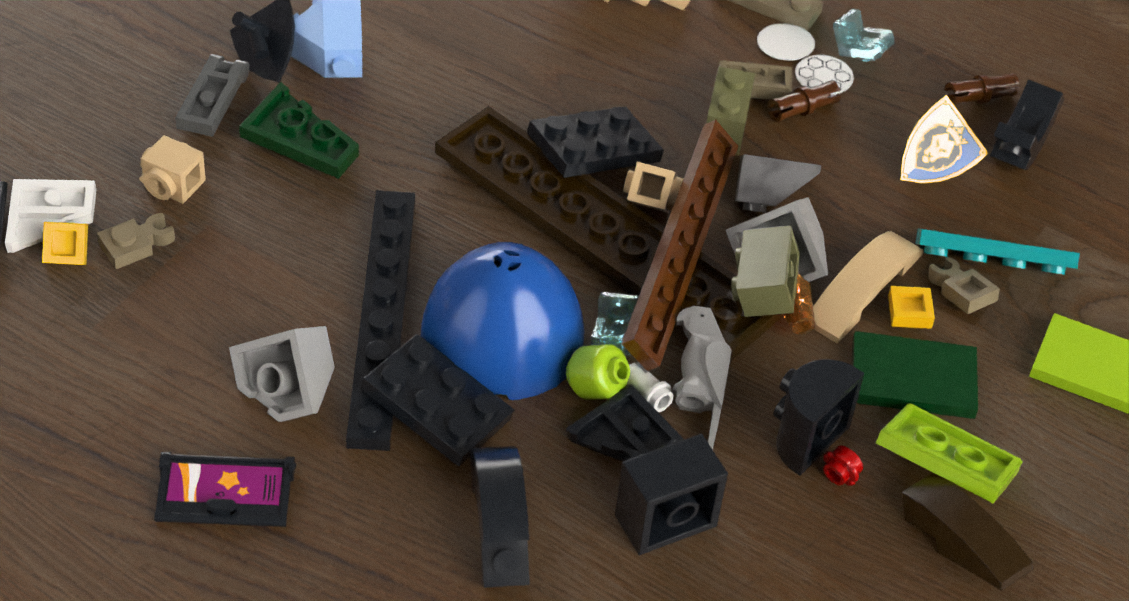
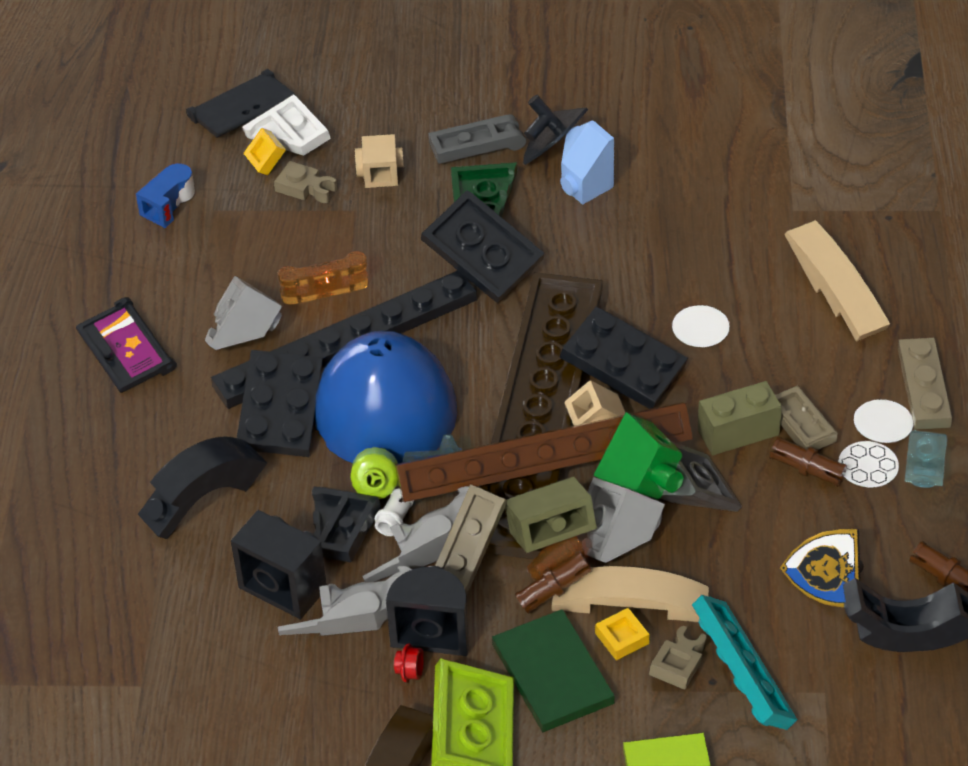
camera: 65 degrees right, 0 degrees up
none -> blue leg [136,164,195,228]
none -> clear orange plate [278,251,368,305]
none -> light grey animal [278,566,412,636]
none -> black plate [421,190,545,304]
none -> dark tan plate [435,484,508,596]
none -> reddish brown pin [515,551,593,614]
none -> green torso [594,412,683,499]
none -> white sticker [672,305,729,347]

